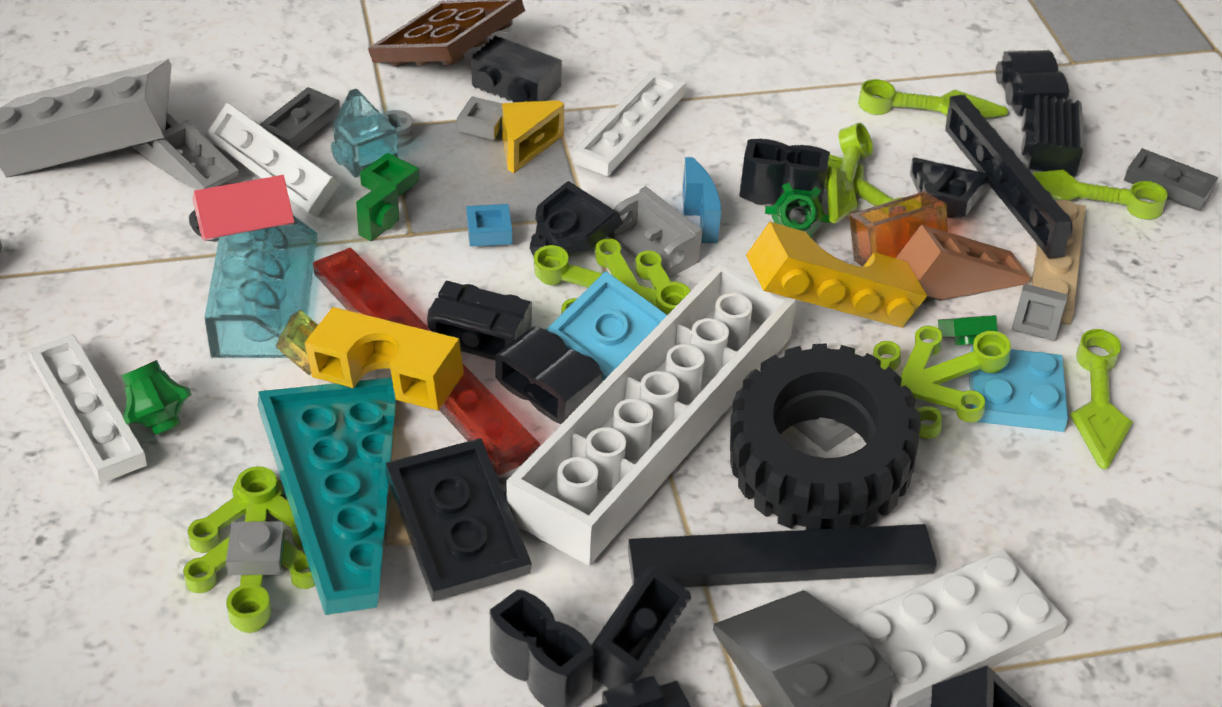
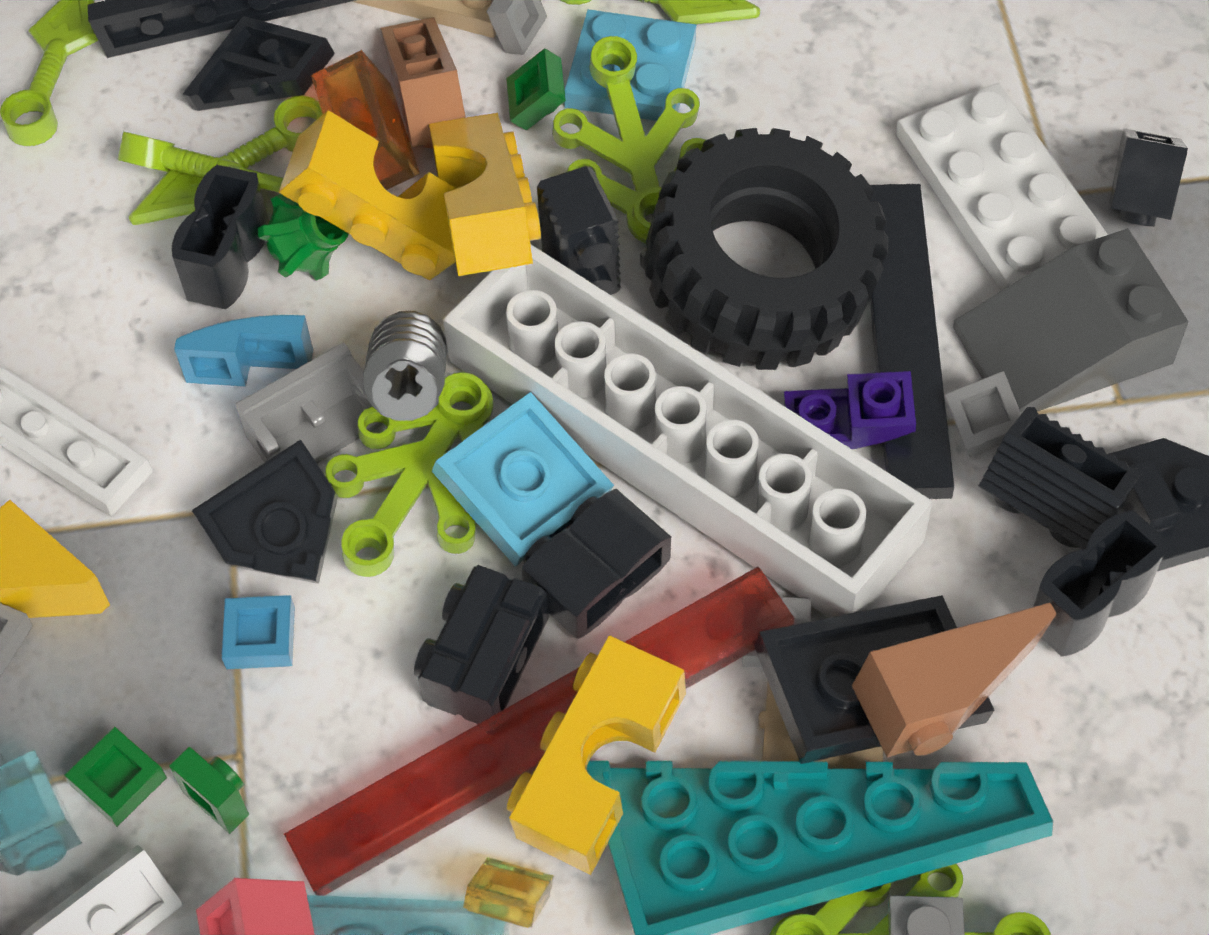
camera: 80 degrees left, 15 degrees up
none -> yellow arch [279,110,456,281]
none -> dark grey piece [363,311,447,421]
none -> black brick [537,166,621,295]
none -> dark purple slope [784,371,916,449]
none -> nougat slope [852,603,1057,757]
none -> light grey plate [944,371,1021,457]

